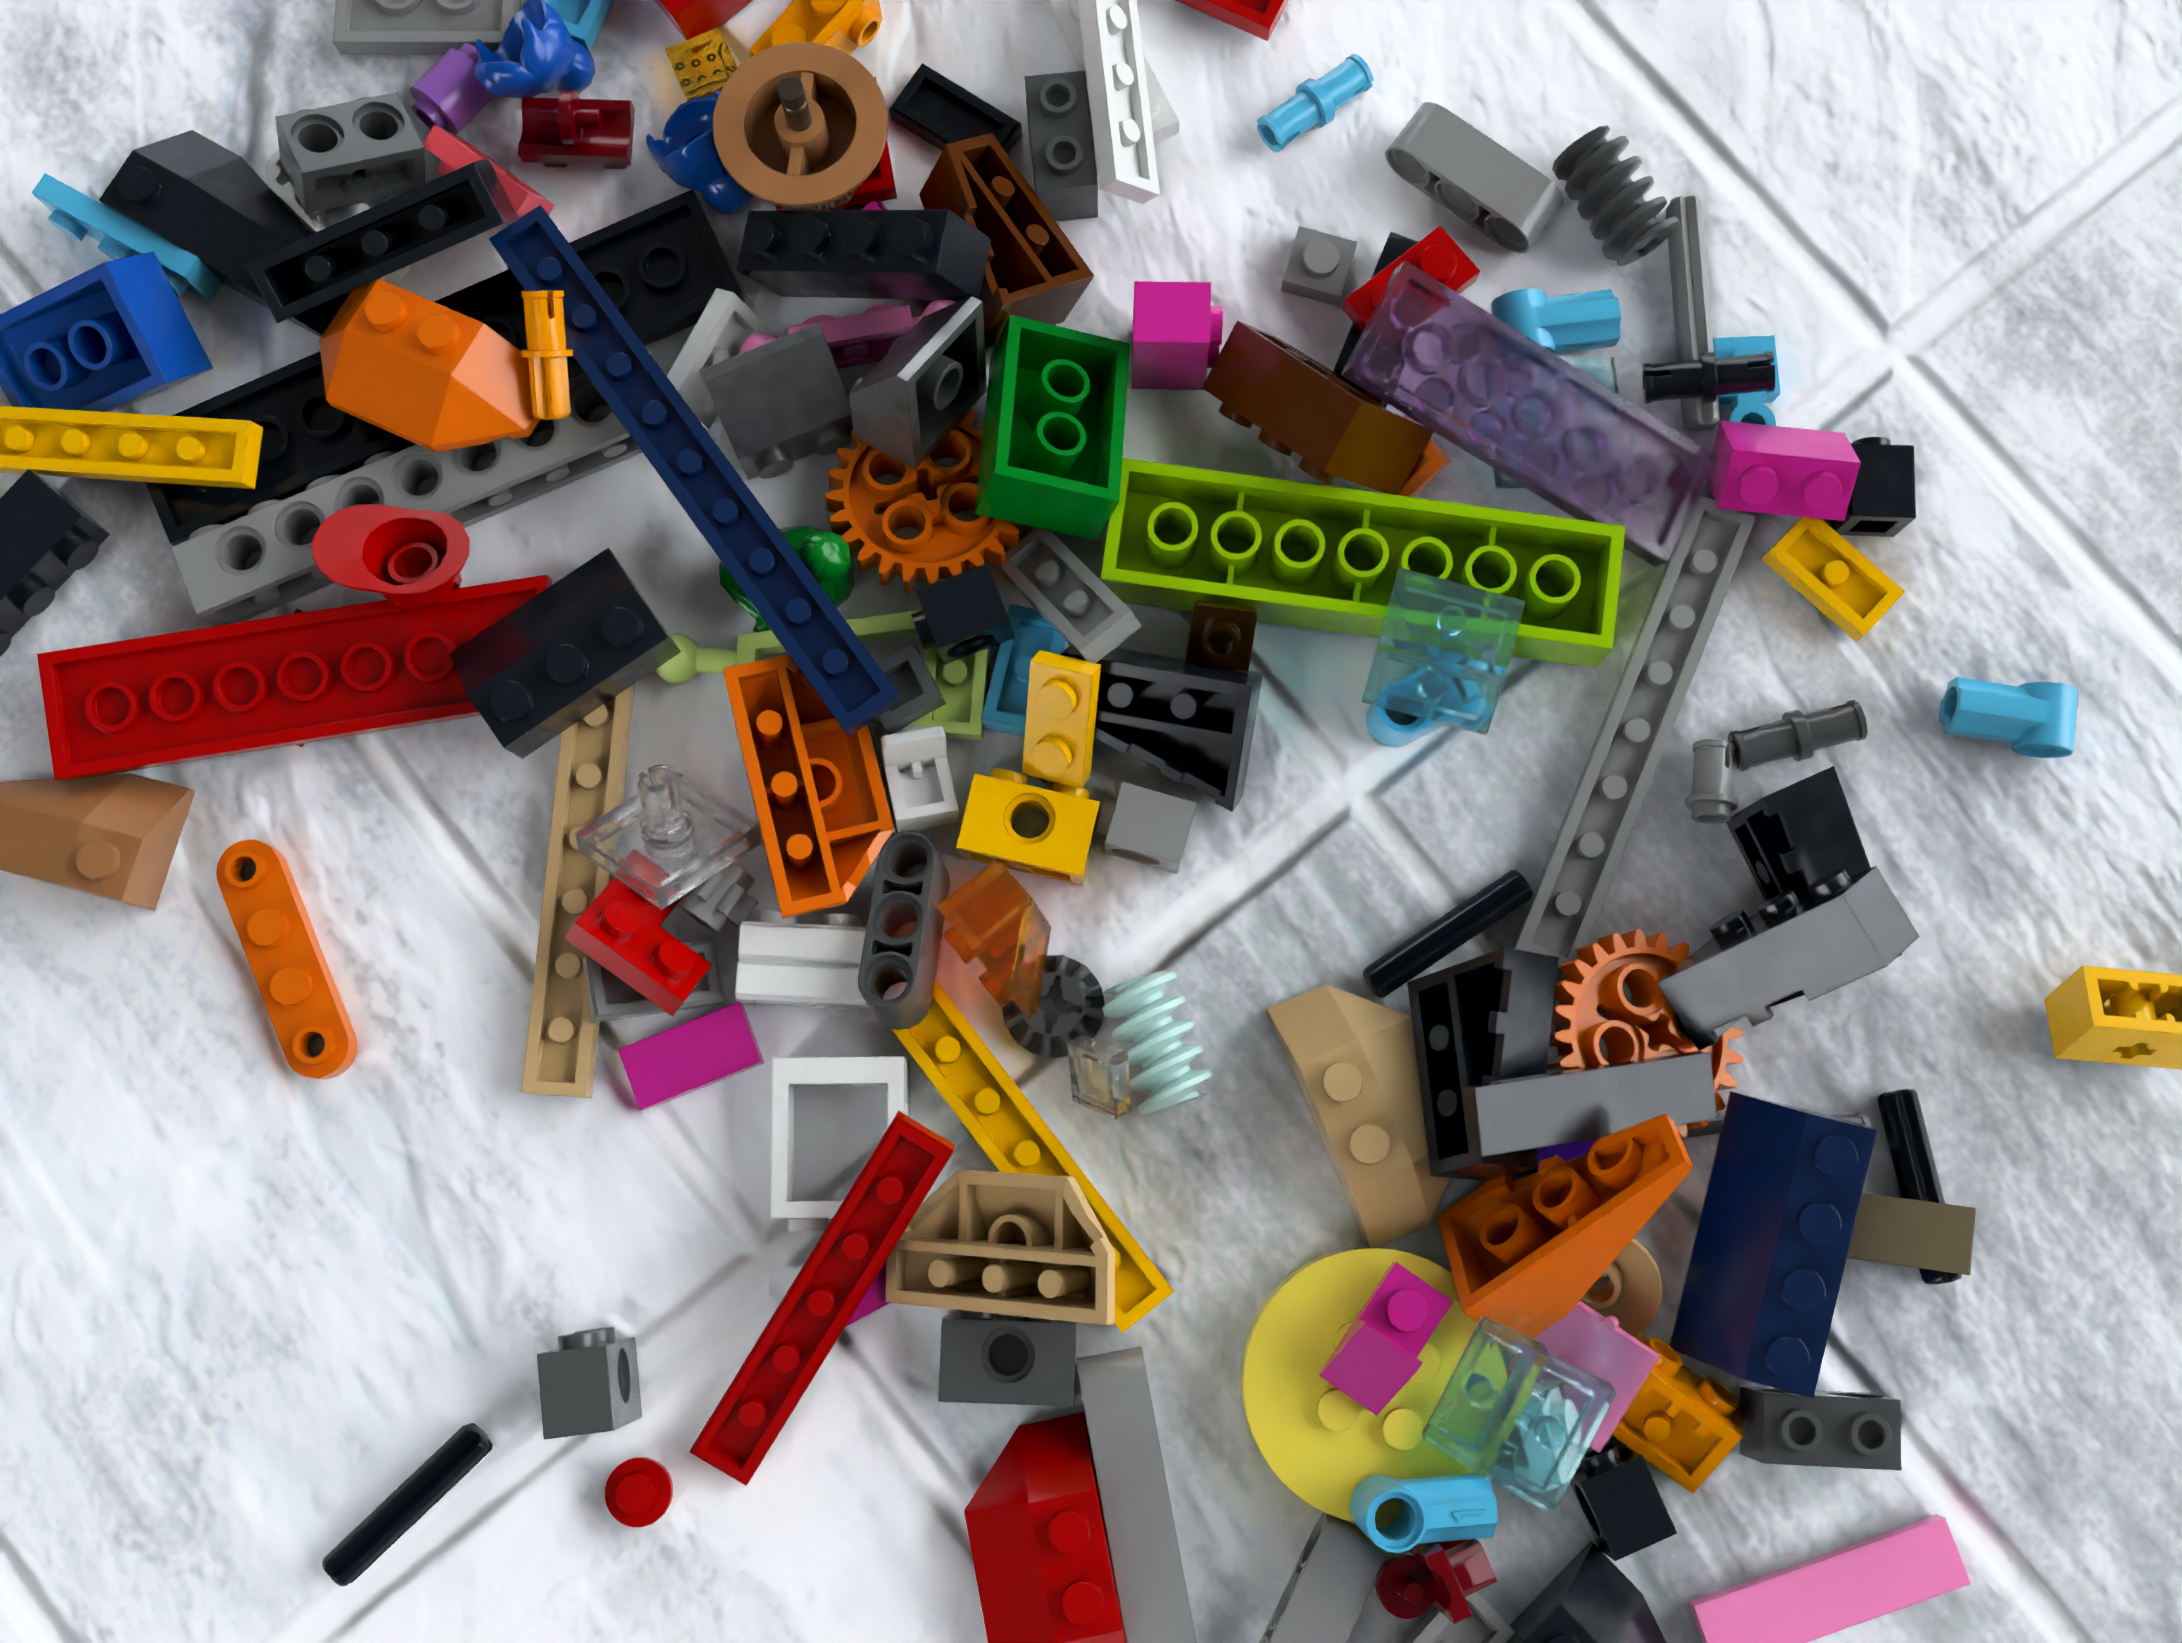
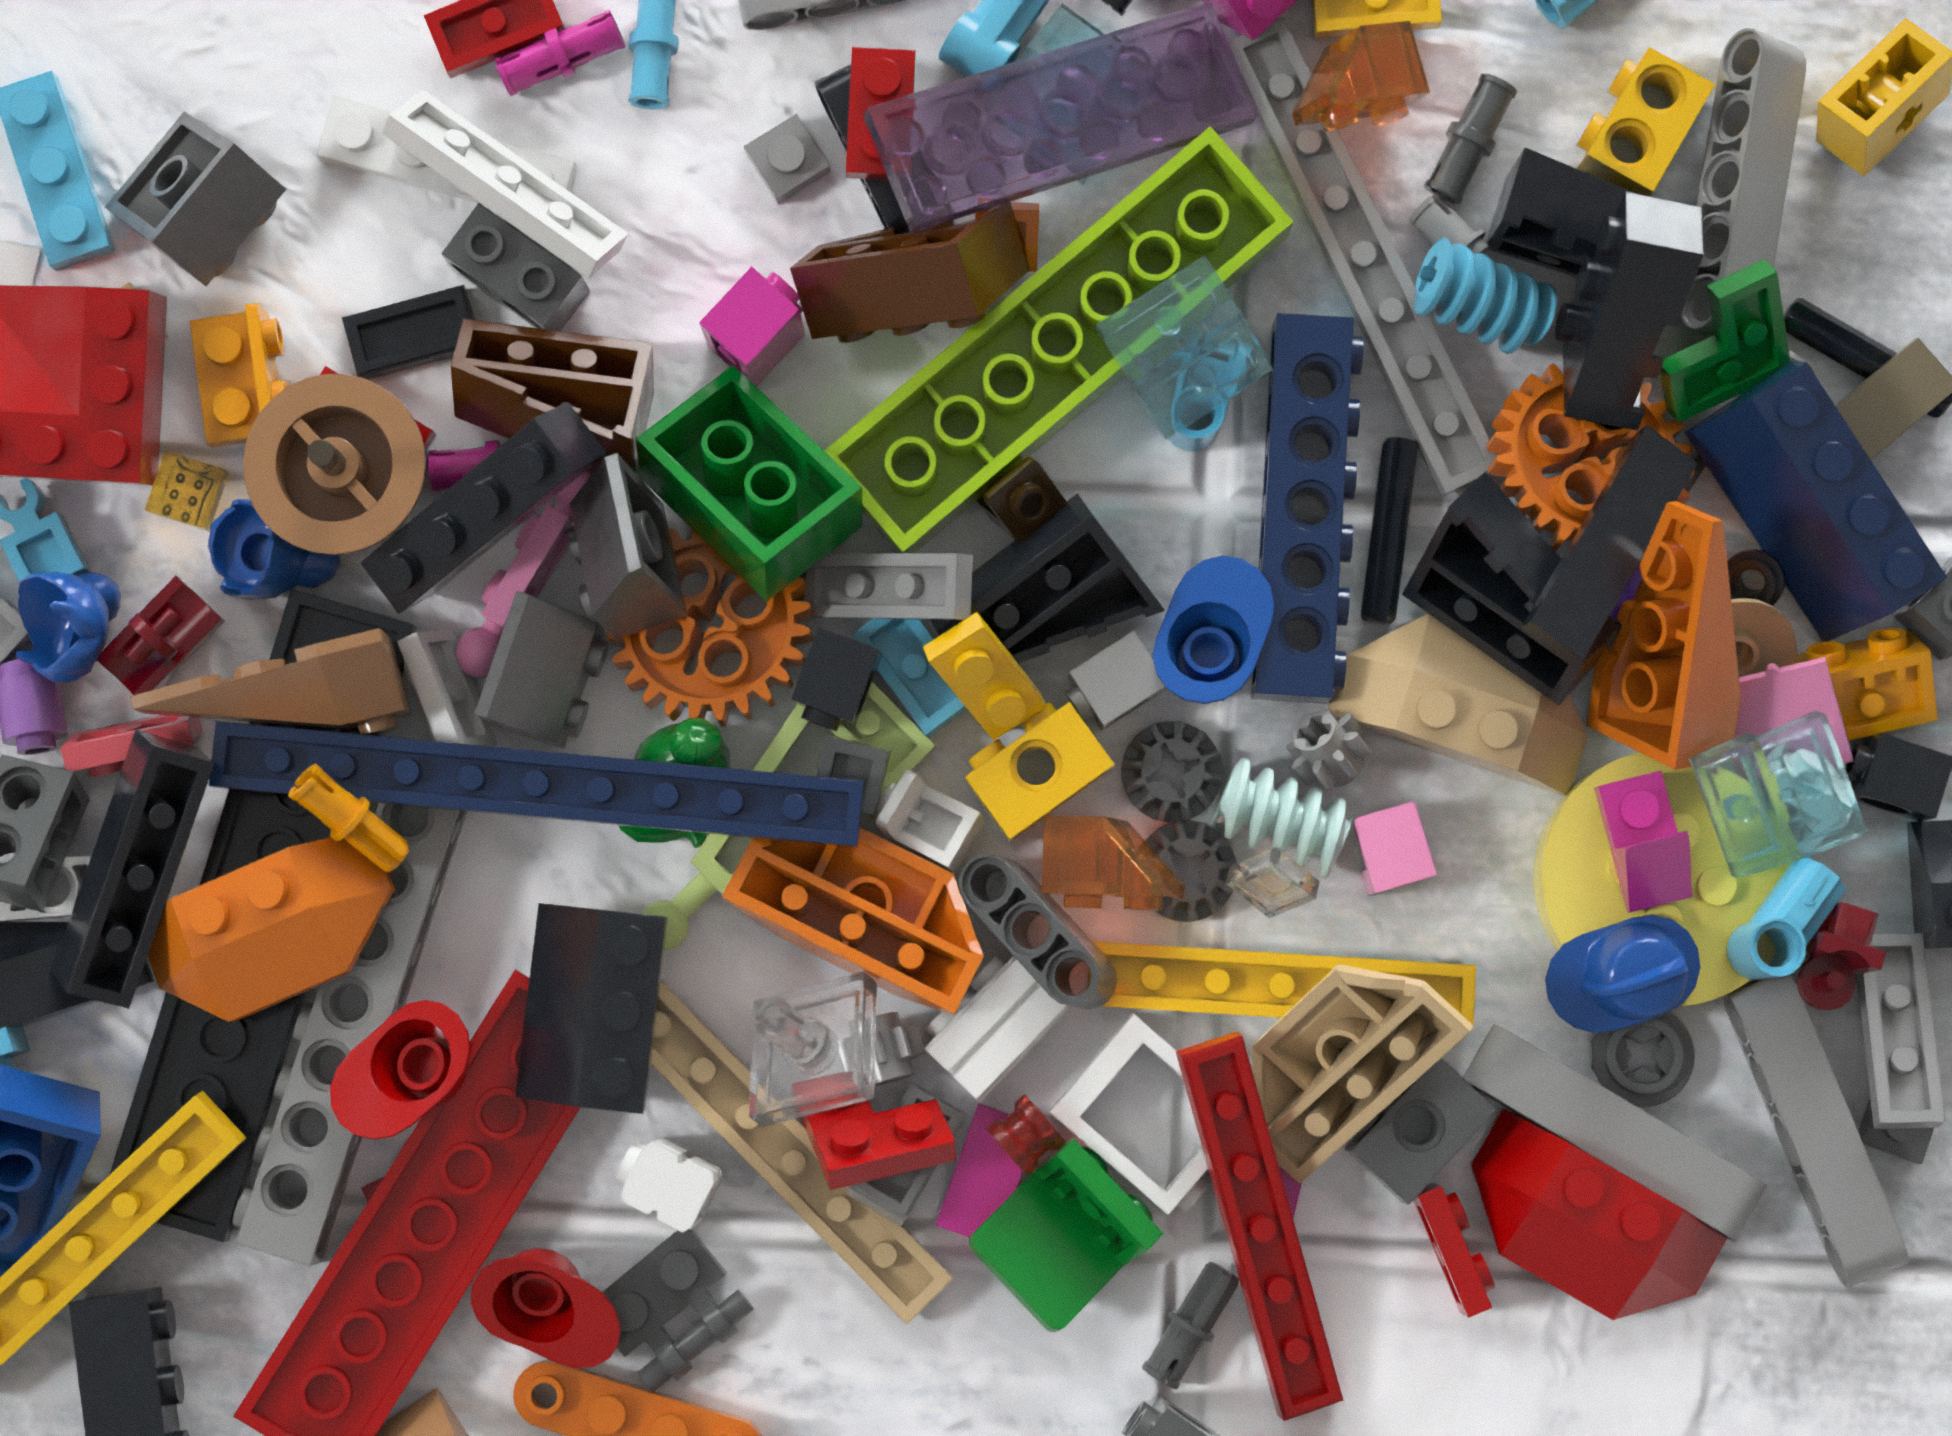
camera: 50 degrees left, 5 degrees up
none -> medium nougat wedge [130,628,411,736]
none -> red piece [471,1248,621,1368]
none -> dark pink pin [494,9,626,96]
none -> dark grey plate [603,1229,754,1392]
none -> white brick [614,1138,724,1233]
none -> green bracket [969,1138,1164,1332]
none -> clear red wheel [985,1094,1067,1177]
none -> dark grey gear [1121,721,1223,823]
none -> dark grey axle [1142,1262,1239,1390]
none -> blue piece [1153,556,1275,704]
none -> dark blue brick [1251,313,1364,704]
none -> light grey gear [1286,708,1371,791]
none -> clear orange slope [1292,21,1430,131]
none -> bright pink panel [1353,801,1437,895]
none -> medium azure piece [1413,236,1558,354]
none -> red plate [1413,1183,1495,1318]
none -> blue piece [1545,914,1700,1033]
none -> yellow brick [1576,47,1715,197]
none -> dark grey gear [1591,1012,1695,1107]
none -> green plate [1660,259,1790,423]
none -> light grey beam [1680,28,1806,336]
none -> black plate [1727,549,1785,606]

